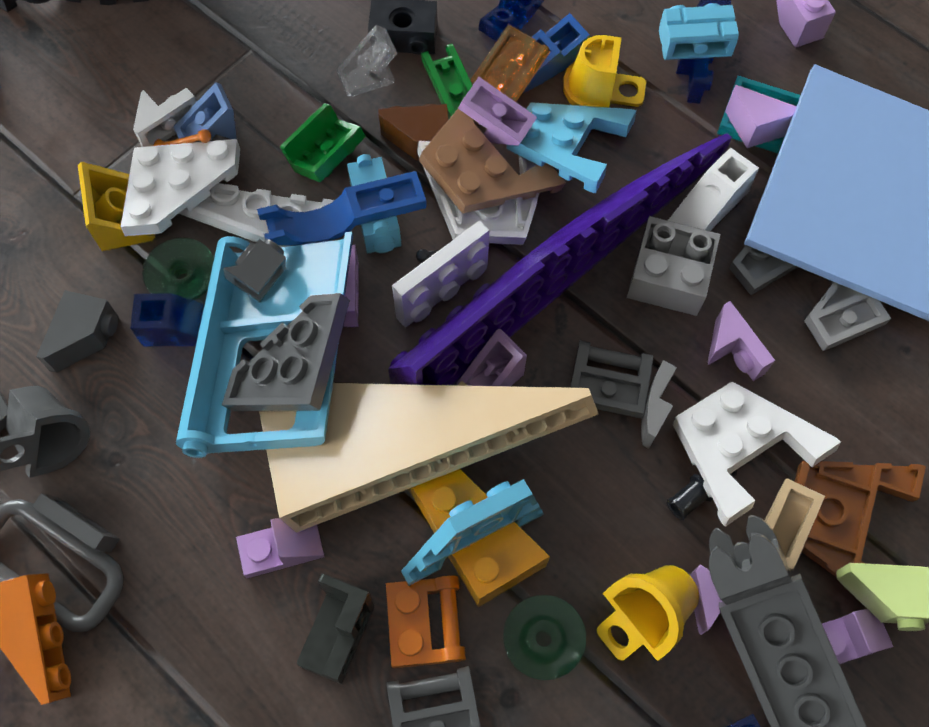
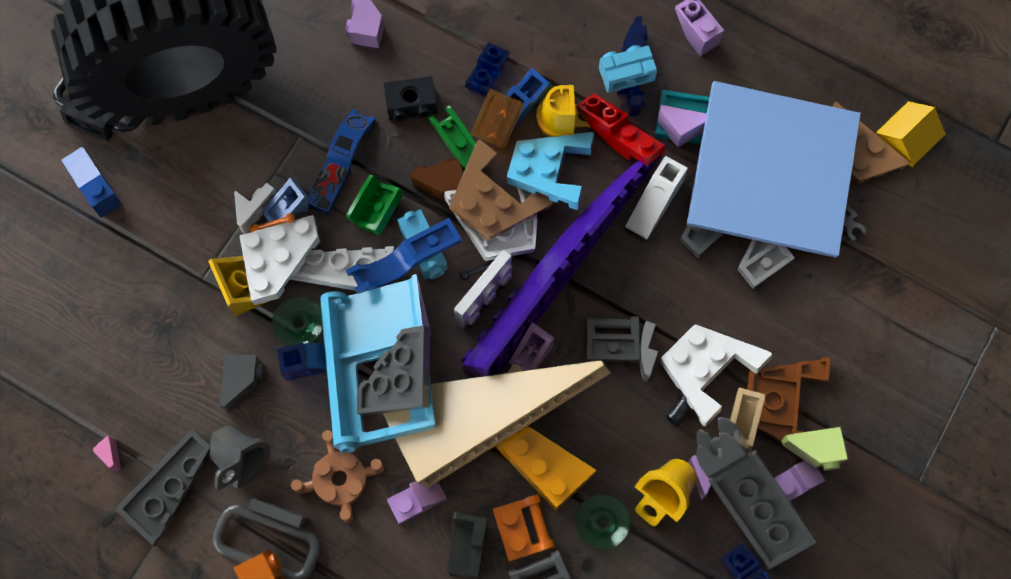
camera: 10 degrees left, 5 degrees up
dark grey window [223,239,286,302] -> none
clear slope [336,25,397,97] -> none
medium azure wing [401,479,544,586] -> none
lavender slope [458,77,537,146] -> none
light grey slope [627,216,720,316] -> none
lavender slope [707,301,775,381] -> none
none -> nougat plate [291,430,384,523]
none -> piece [308,109,376,215]
none -> red slope [576,93,665,166]

